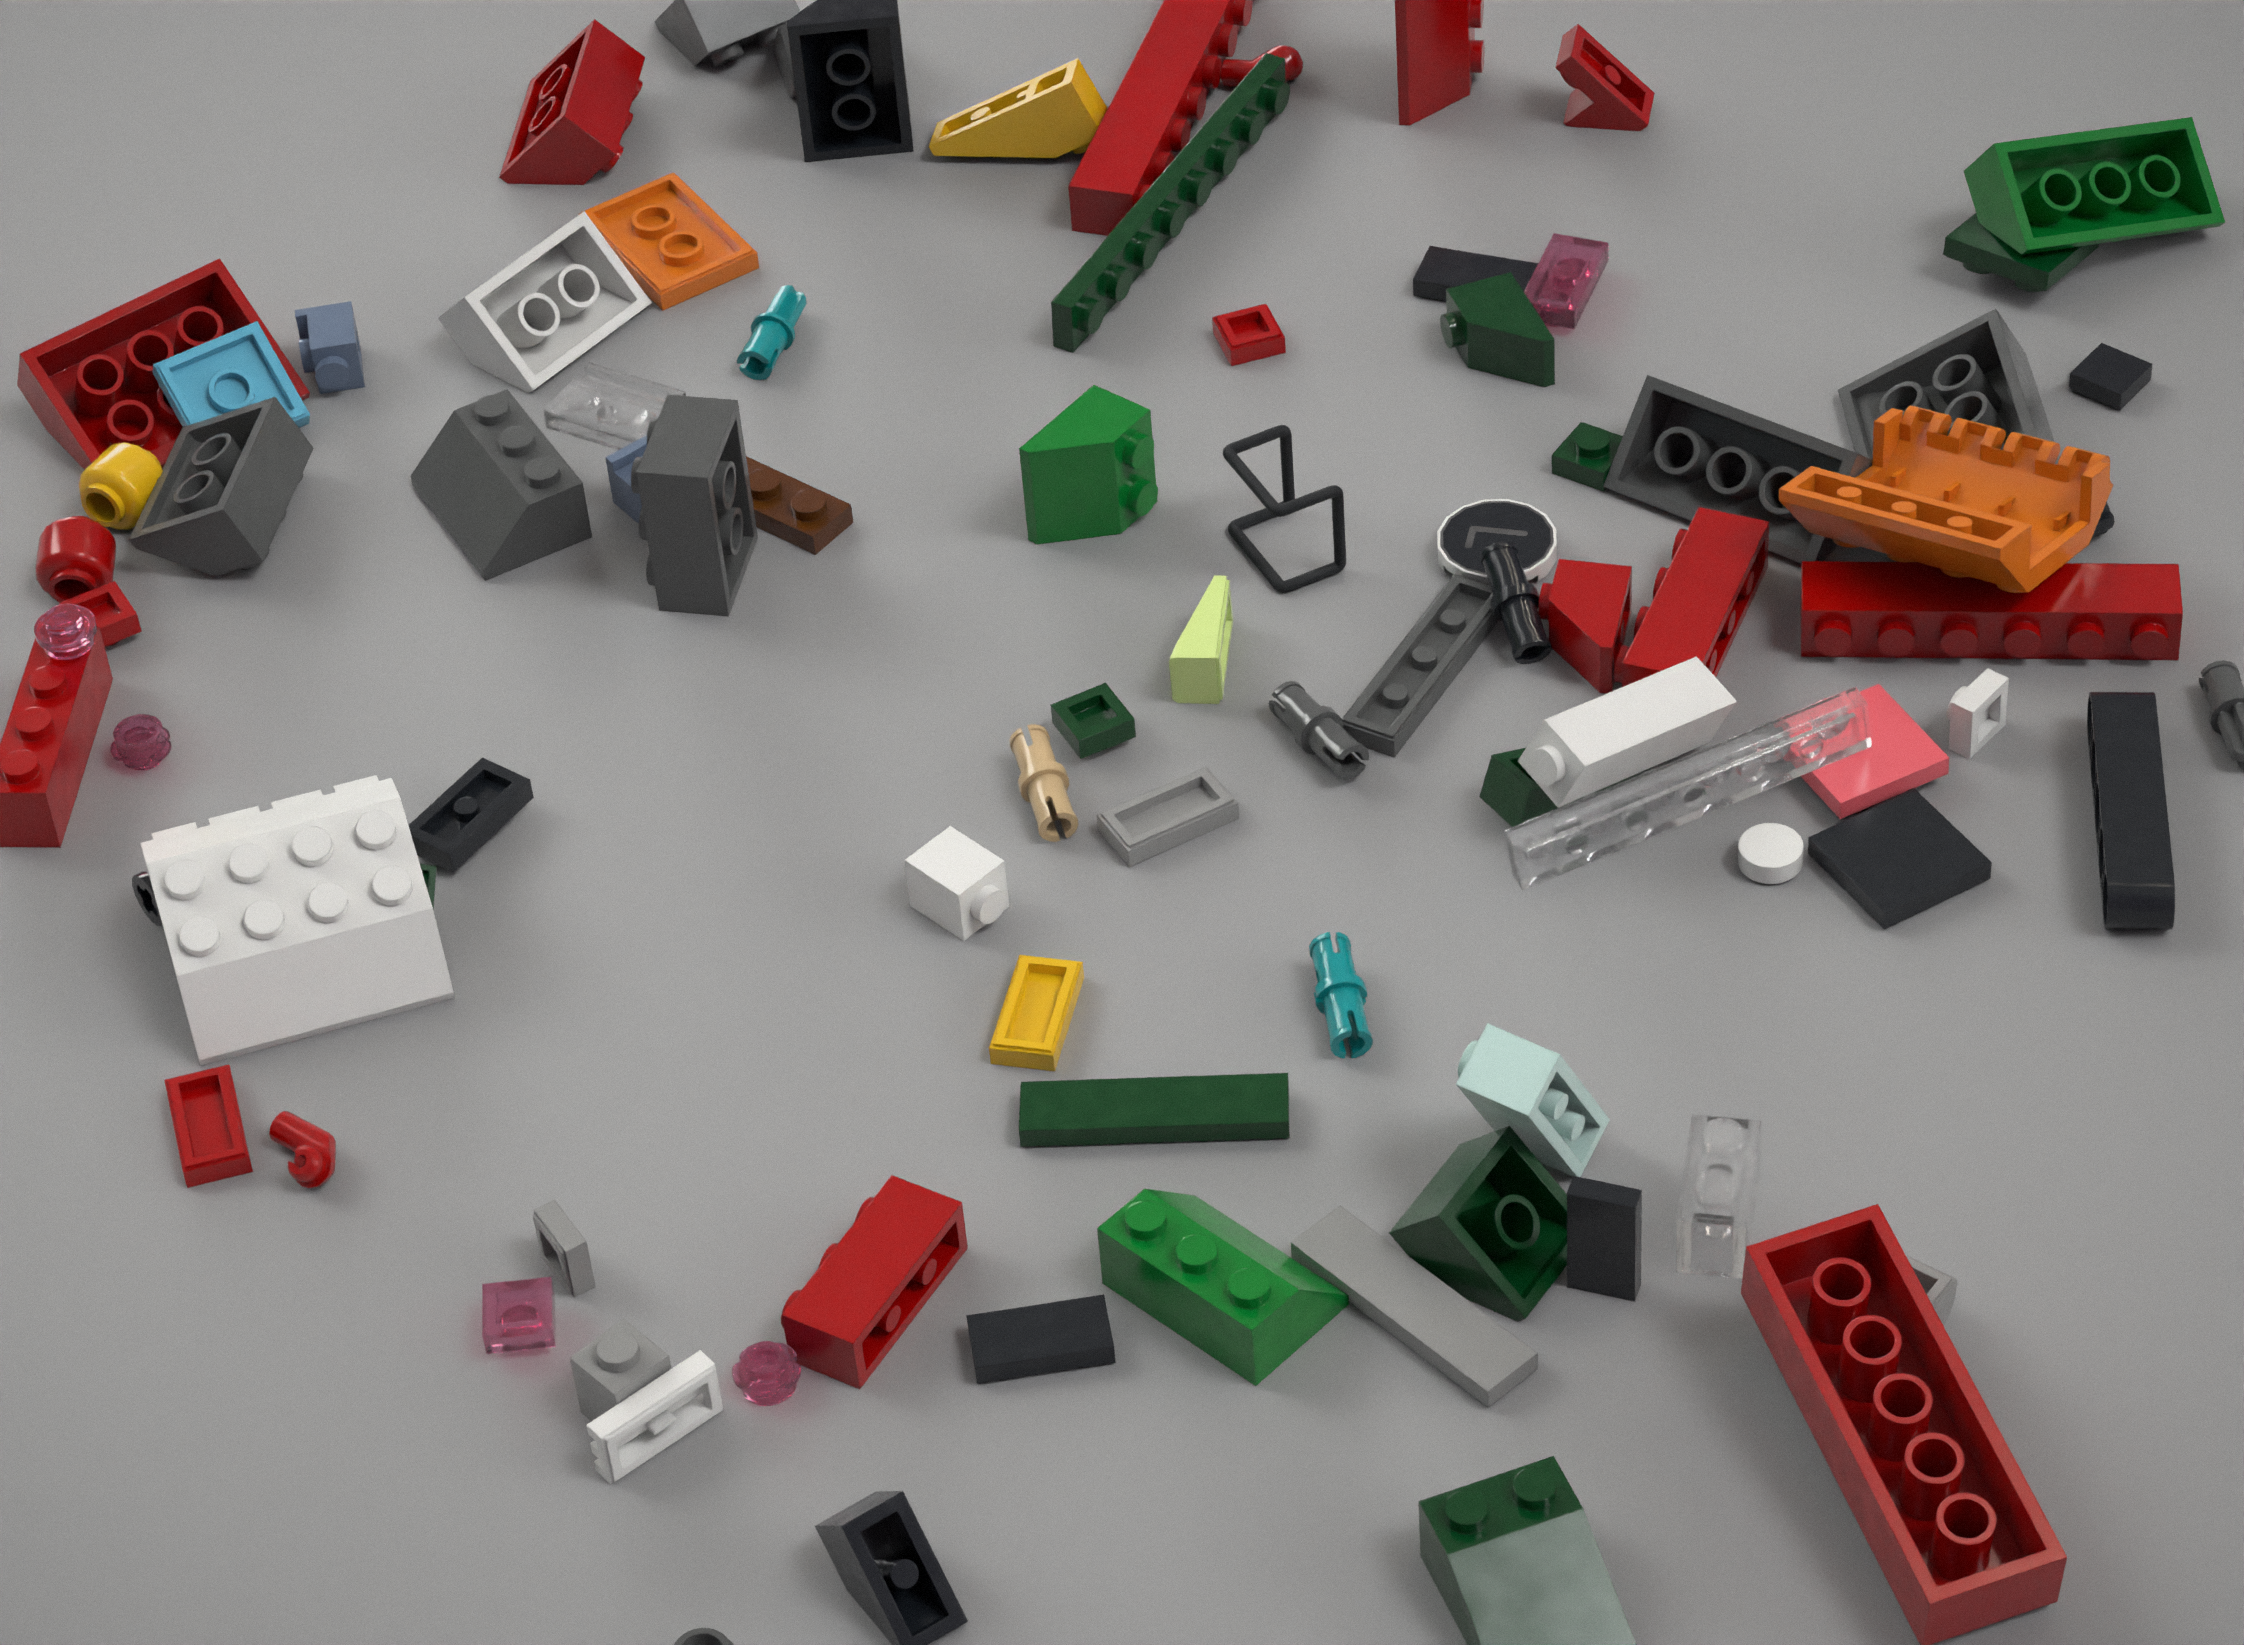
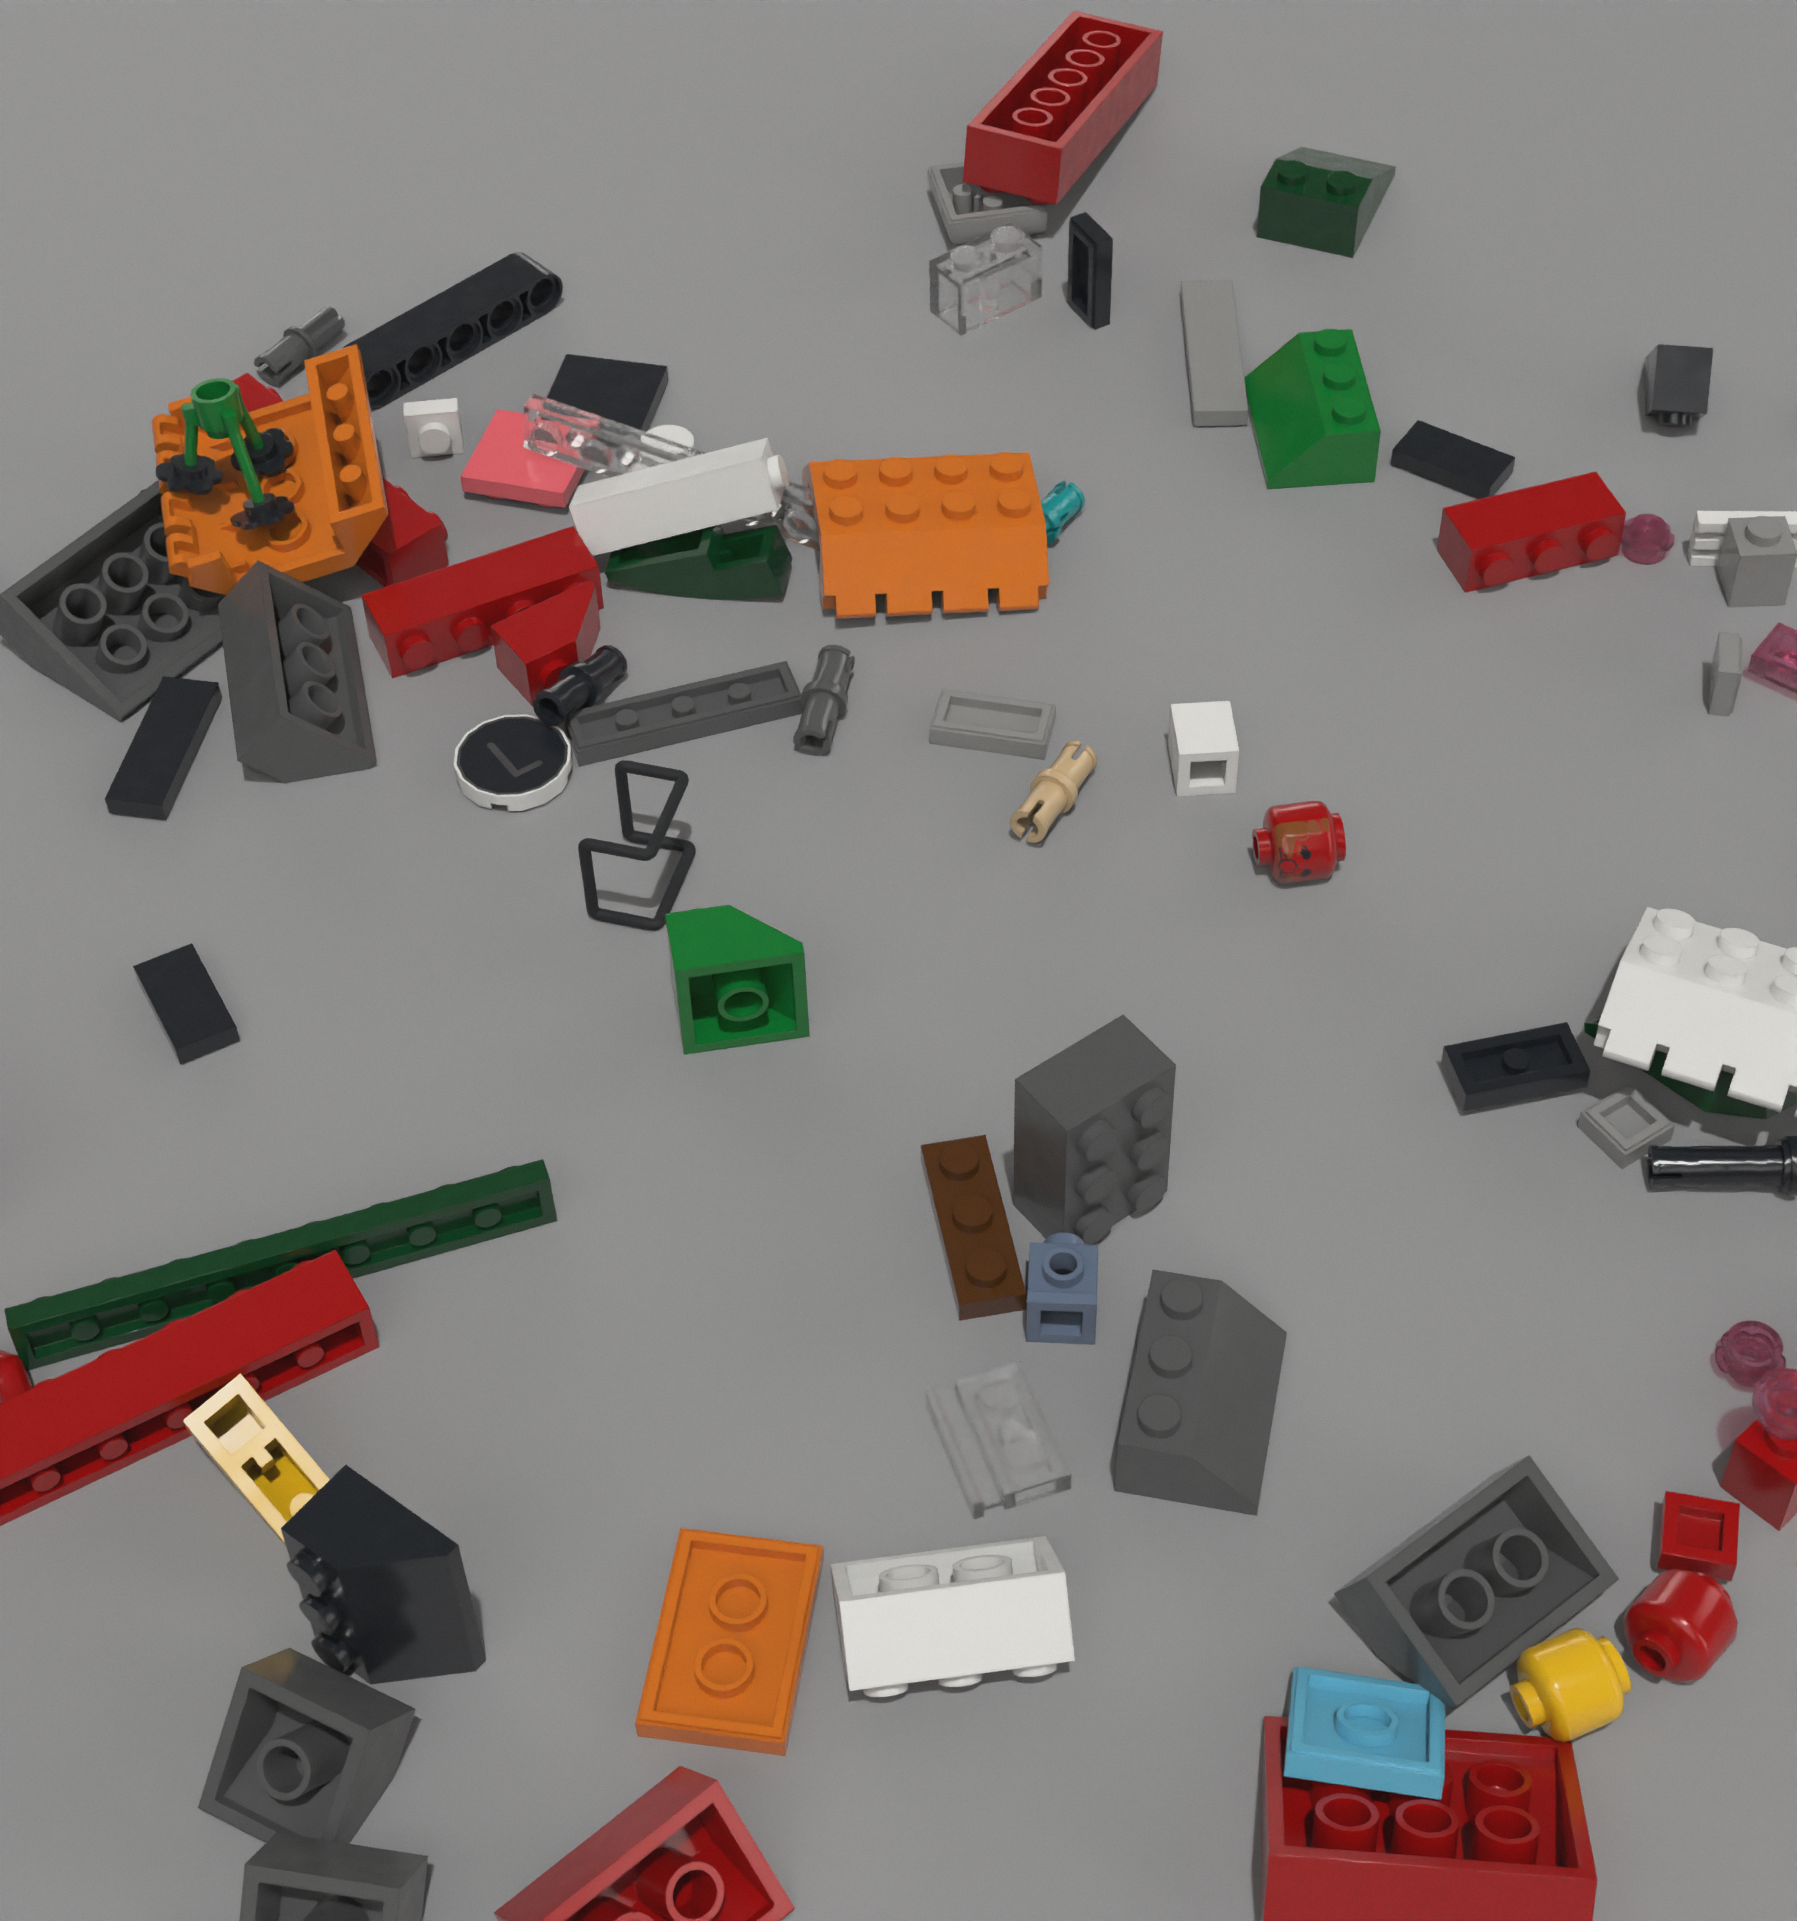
camera: 140 degrees left, 5 degrees up
sand blue brick [295,301,365,394] -> none
teal axle [737,285,807,380] -> none
yellow tile [989,955,1084,1071] -> none
dark green tile [1019,1073,1290,1147] -> none
dark green plate [1050,683,1136,759] -> none
yellowish green slope [1169,575,1233,704] -> none
red tile [1212,304,1286,366] -> none
dark green slope [1389,1126,1567,1322] -> none
dark green slope [1440,272,1555,387] -> none
light aqua brick [1456,1023,1610,1177] -> none
clear pink plate [1524,233,1609,329] -> none
dark green plate [1552,422,1623,492] -> none
none -> black tile [105,676,222,820]
none -> plant [156,378,295,530]
none -> orange slope [802,452,1049,619]
none -> red head [1252,801,1346,883]

